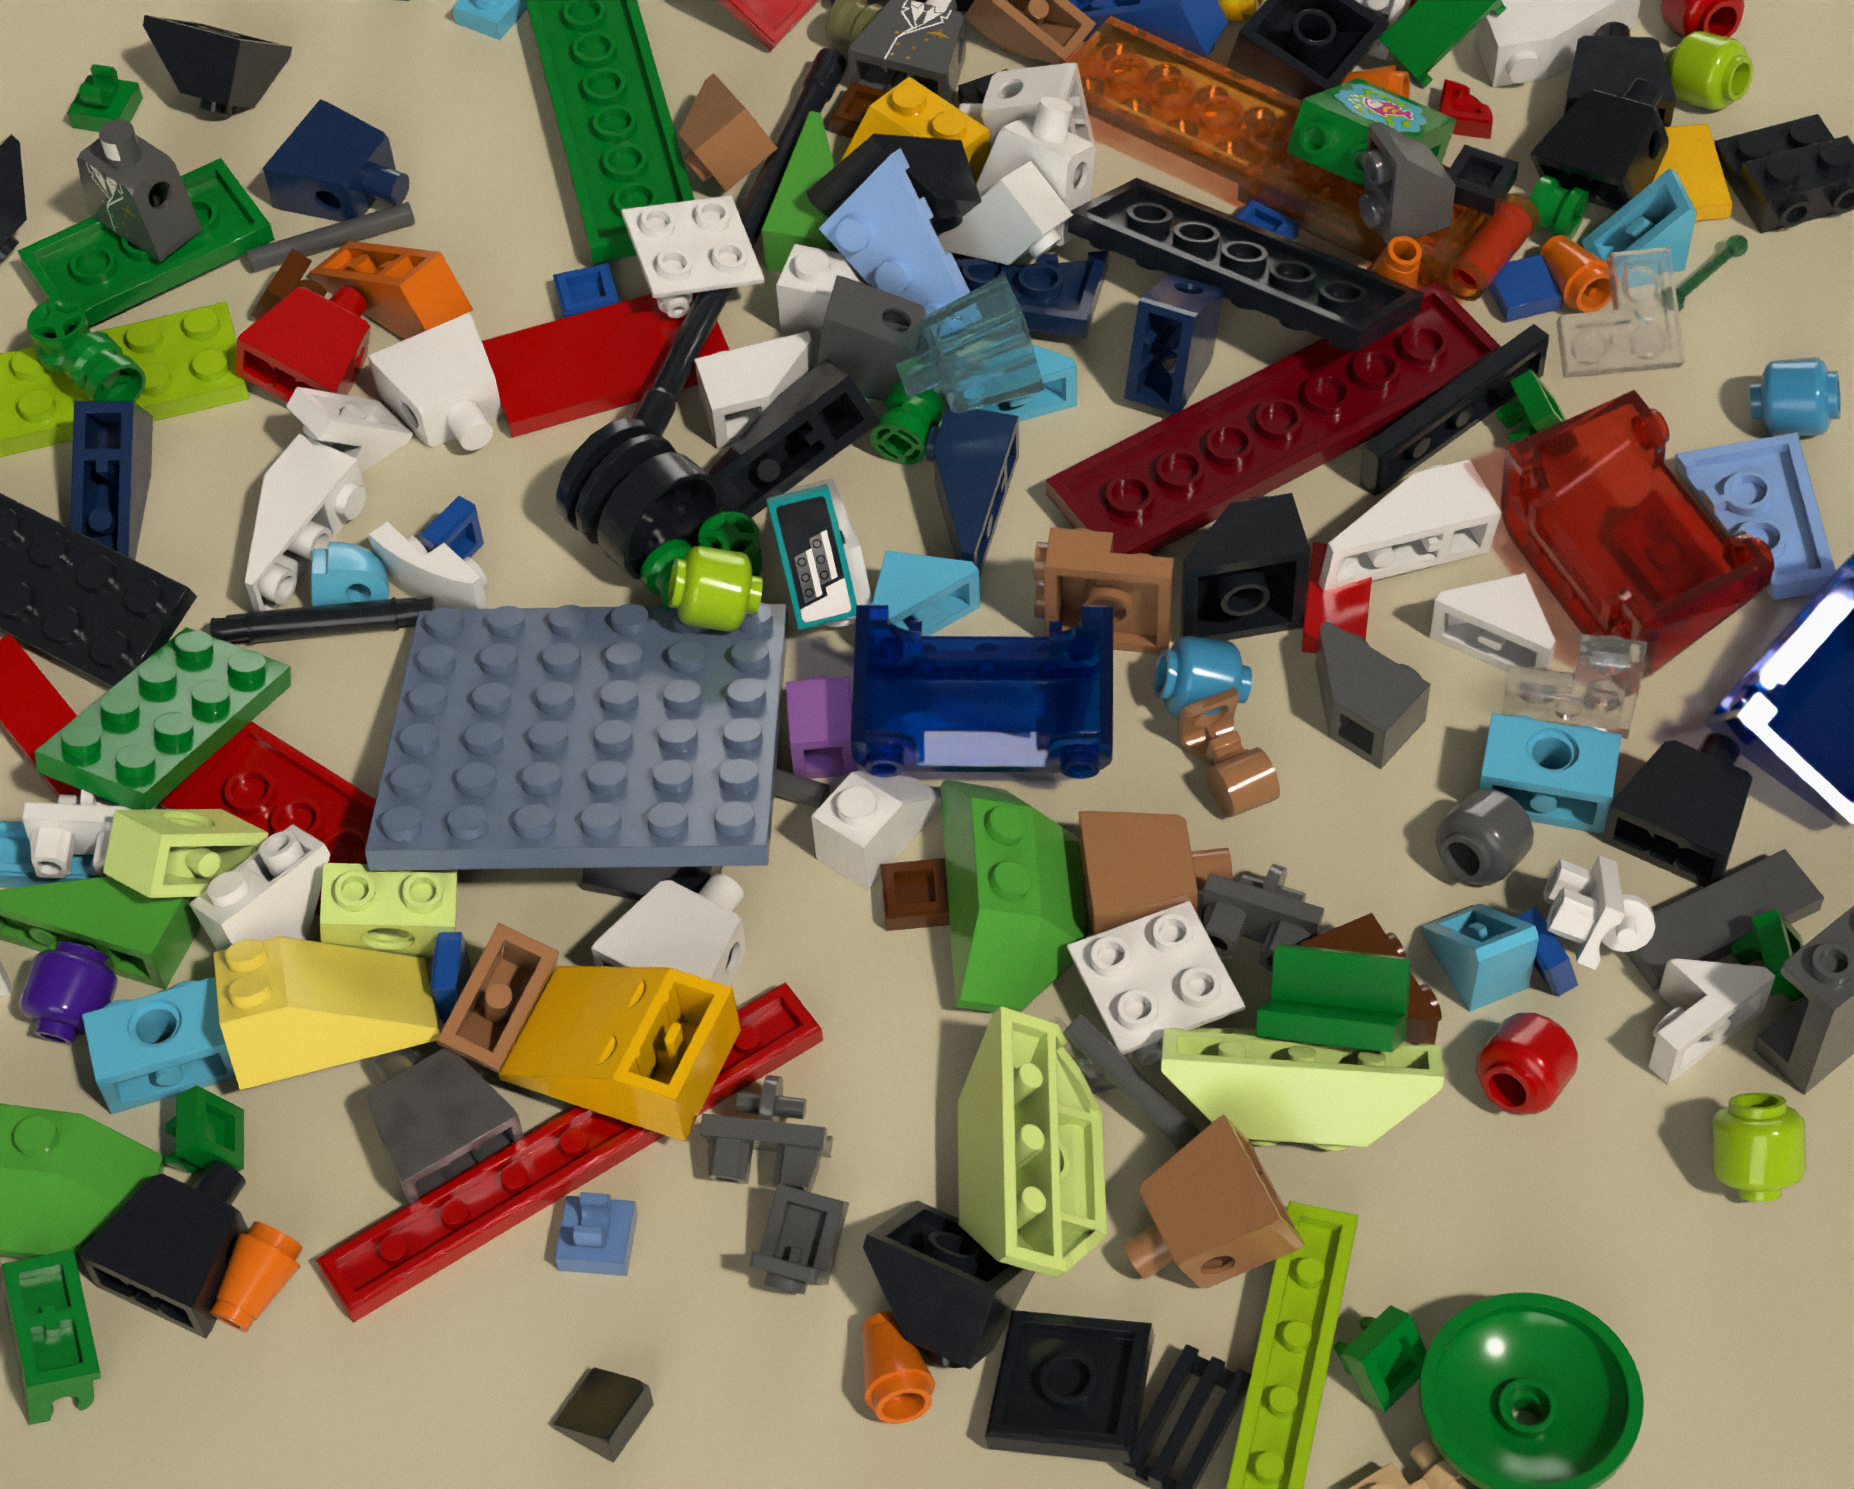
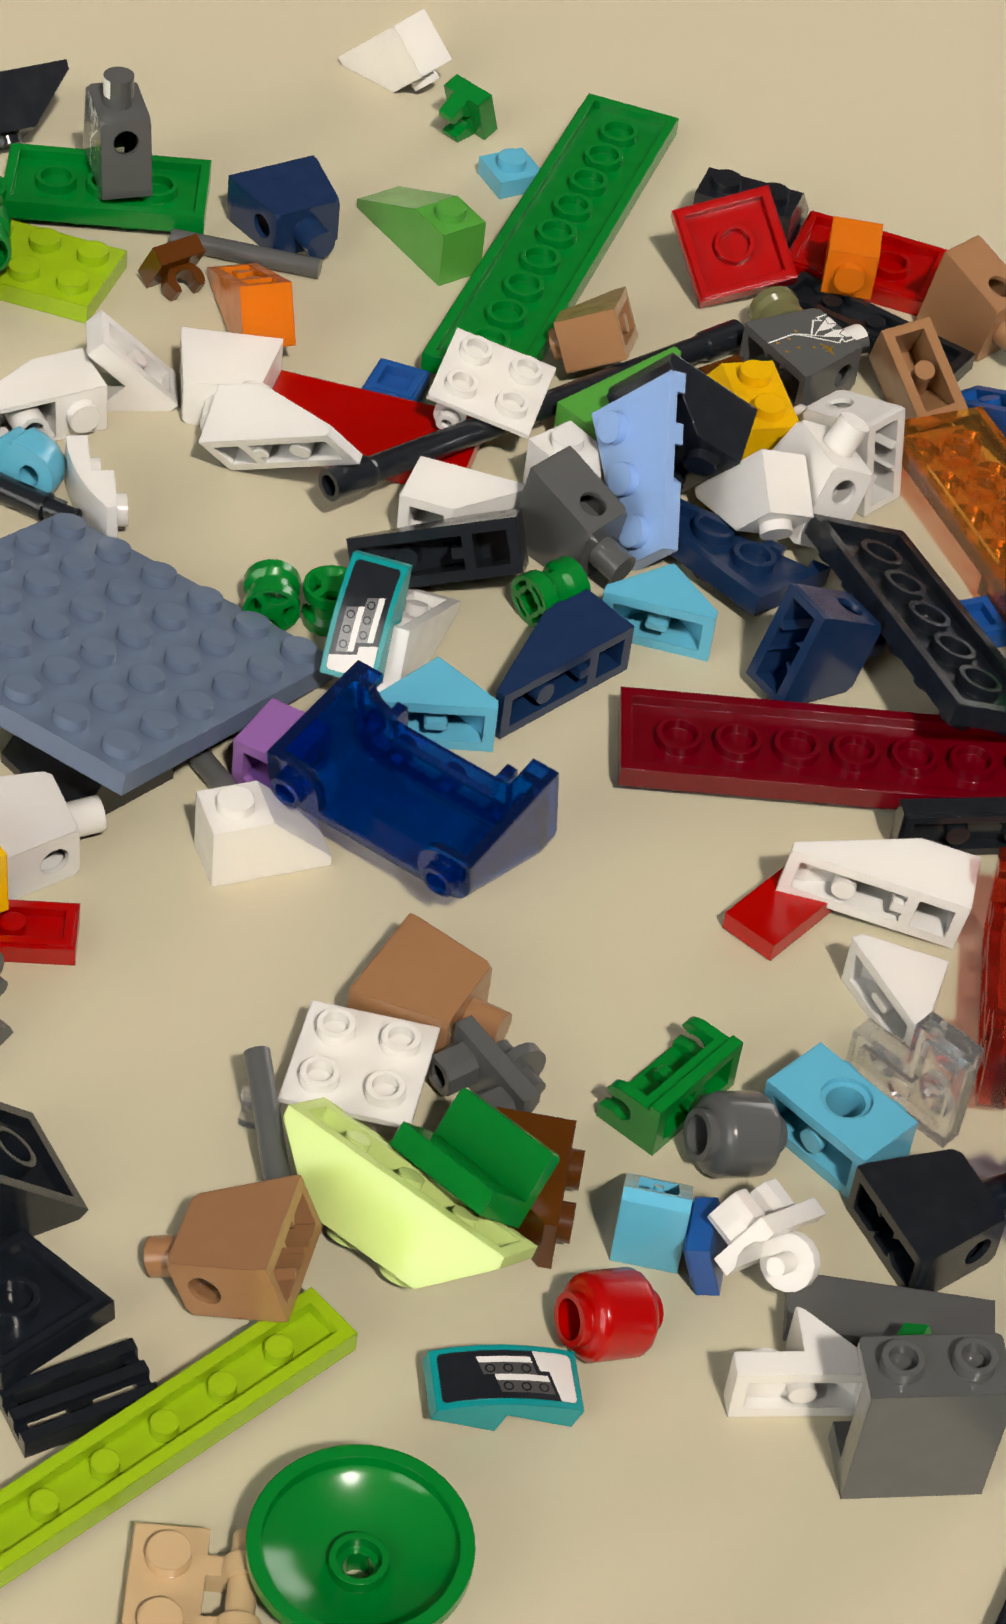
camera: 25 degrees right, 10 degrees down
green tile [67,64,143,132] -> none
black slope [143,15,292,115] -> none
red torso [235,286,371,403] -> none
blue tile [420,496,484,560] -> none
black wheel [556,417,720,580] -> none
lime head [668,546,763,632] -> none
reddish brown tile [880,858,950,931] -> none
clear light blue torso [895,276,1045,414] -> none
bright green wedge [940,779,1088,1012] -> none
yellowish green wedge [957,1006,1107,1278] -> none
medium nougat plate [1033,527,1174,654] -> none
dark azure head [1154,636,1252,717] -> none
medium nougat leg [1177,688,1280,818] -> none
black slope [1180,493,1310,641] -> none
dark grey slope [1316,620,1431,770] -> none
green tile [1334,1305,1427,1413] -> none
lime head [1711,1092,1806,1202] -> none
none -> white slope [198,380,363,471]
none -> bright green slope [356,186,486,286]
none -> slope [422,1344,584,1431]
none -> green hinge [596,1016,743,1156]

